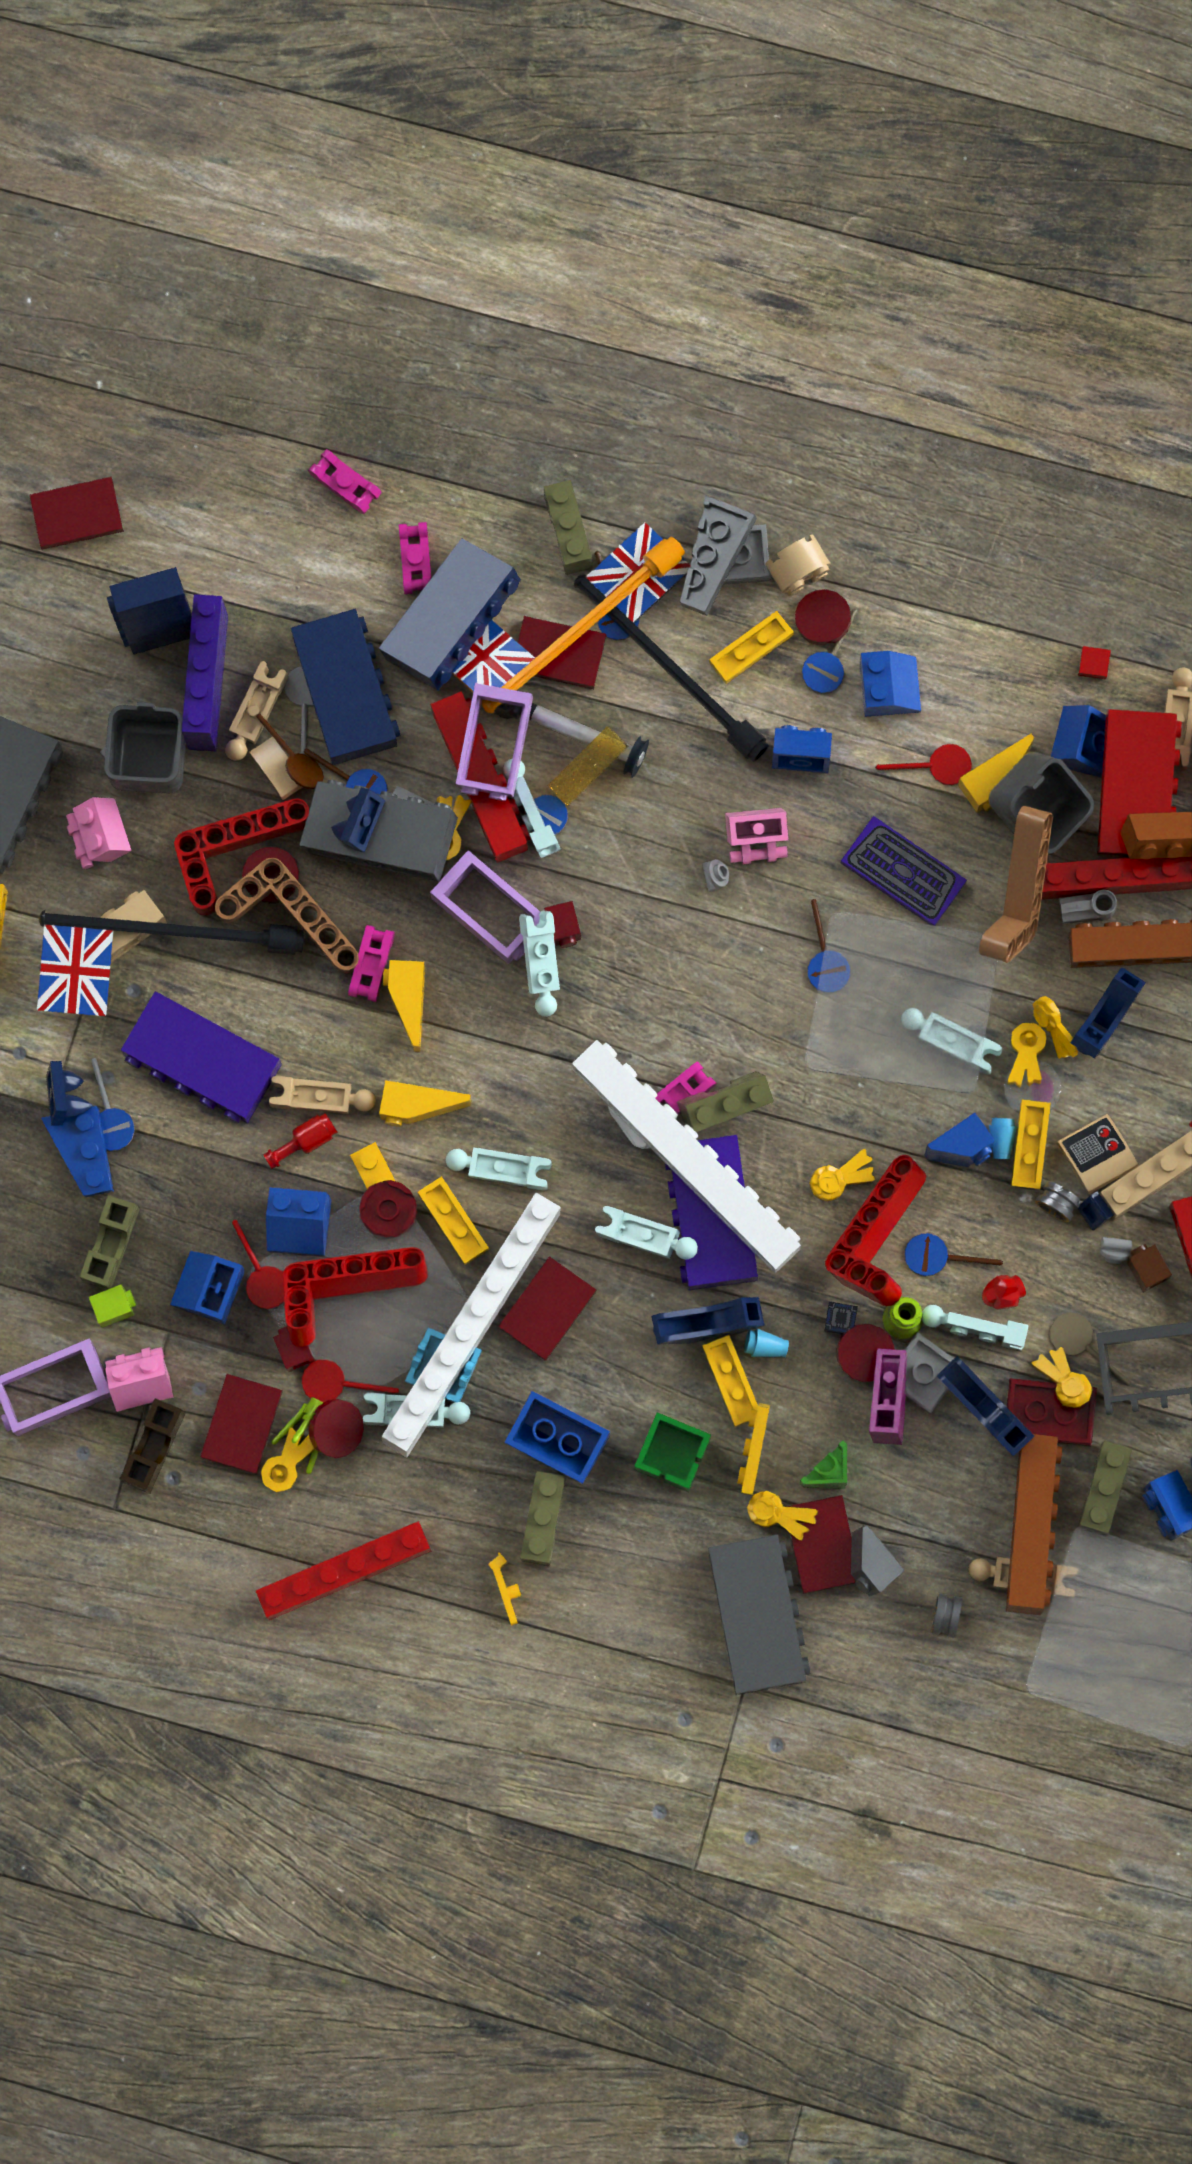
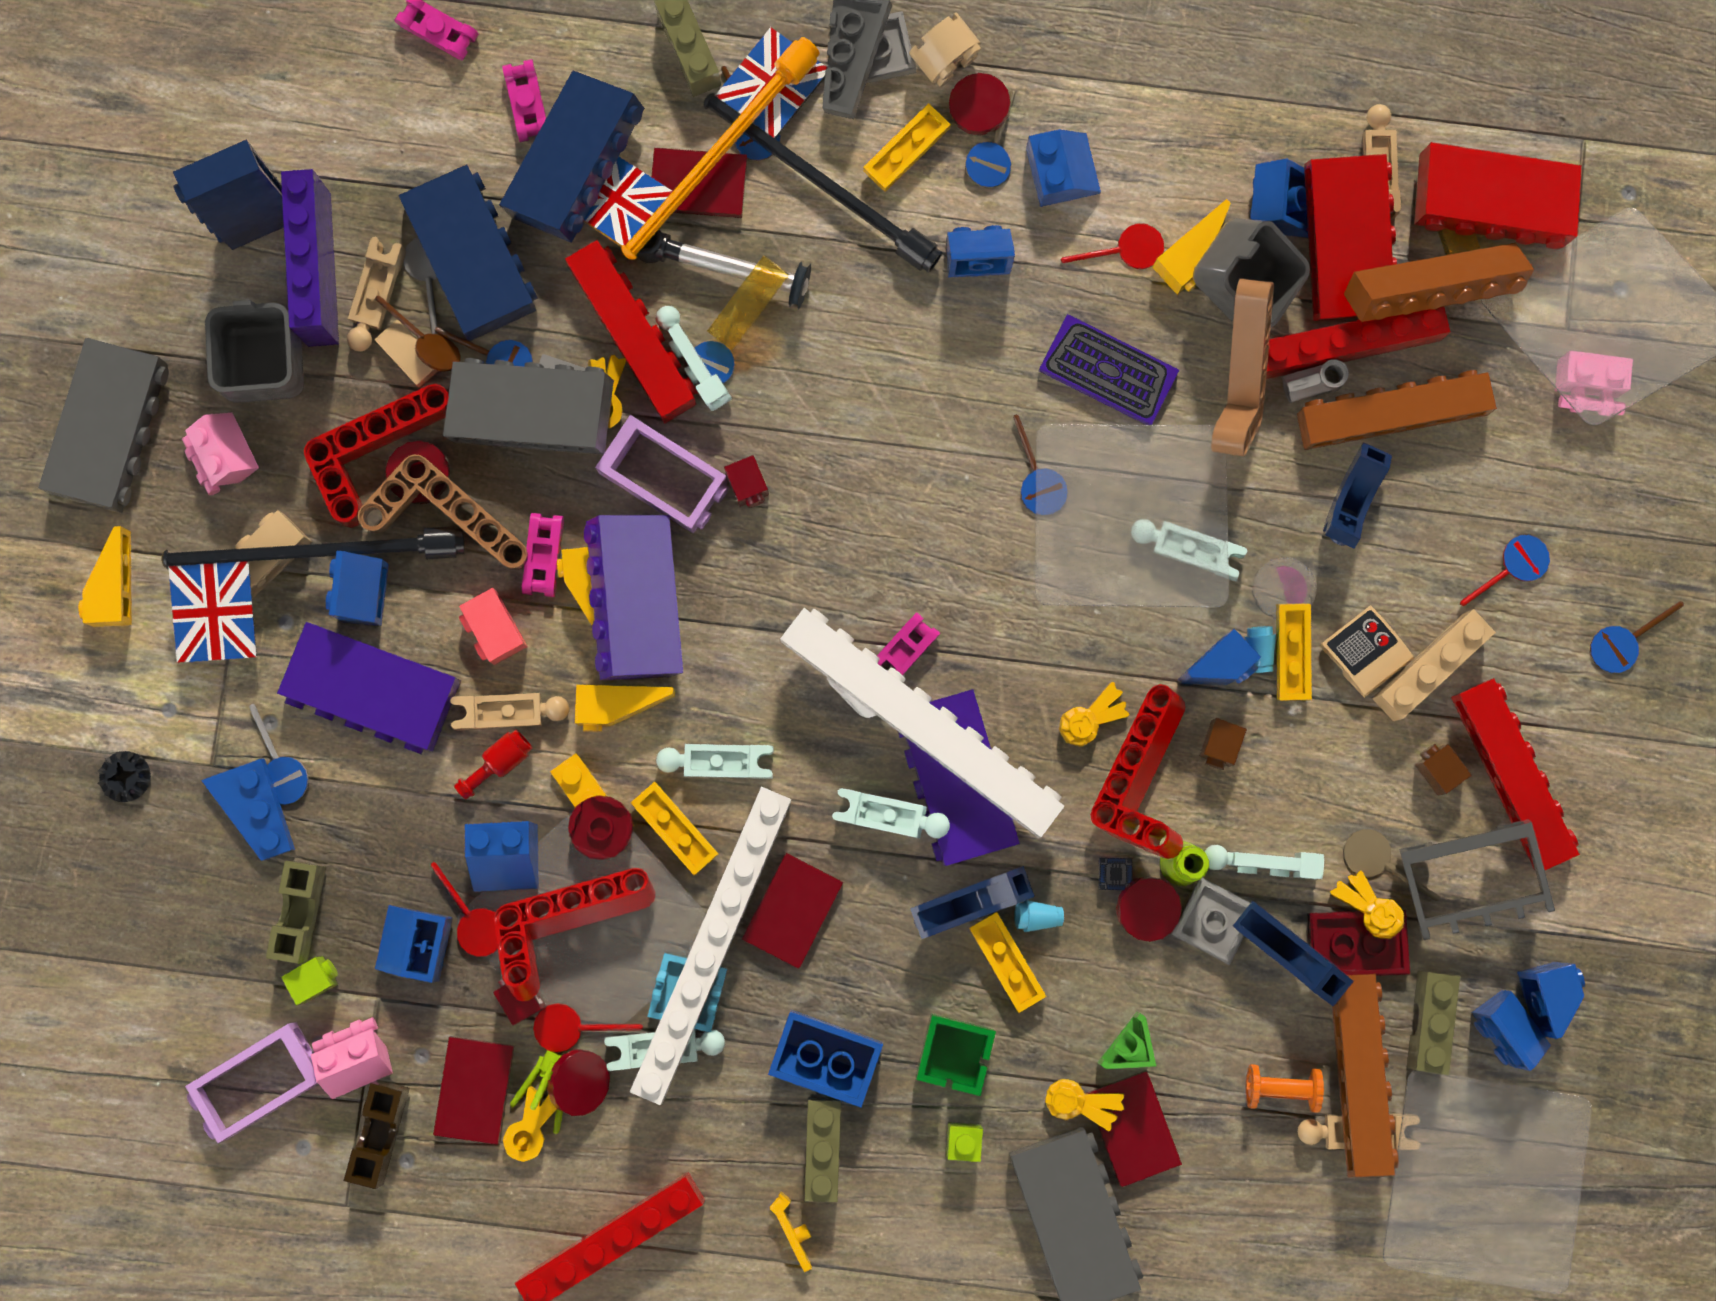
camera: 15 degrees left, 5 degrees up
dark red tile [29,477,124,550] -> none
dark blue tile [46,1061,92,1126] -> none
dark blue tile [331,787,386,853] -> none
lavender window [456,683,533,801] -> none
light aqua plate [519,911,560,1017] -> none
olive arch [677,1071,774,1132] -> none
light grey plate [702,859,729,892] -> none
bright pink brick [725,808,788,865] -> none
yellow plate [737,1403,770,1495] -> none
slope [851,1525,904,1597] -> none
magenta slope [869,1349,907,1445] -> none
blue piece [905,1233,1003,1276] -> none
flat silver wheel [931,1593,962,1638] -> none
red rock [982,1275,1026,1310] -> none
yellow piece [1007,1023,1046,1088] -> none
yellow piece [1033,996,1078,1059] -> none
flat silver wheel [1035,1181,1081,1223] -> none
red tile [1078,646,1111,680] -> none
dark blue tile [1078,1191,1114,1231] -> none
light grey plate [1100,1237,1132,1264] -> none
none -> blue slope [326,551,389,626]
none -> coral brick [459,588,528,665]
none -> brick [584,515,684,680]
none -> lime brick [946,1122,983,1162]
none -> reddish brown brick [1199,718,1247,770]
none -> orange hose [1246,1064,1324,1113]

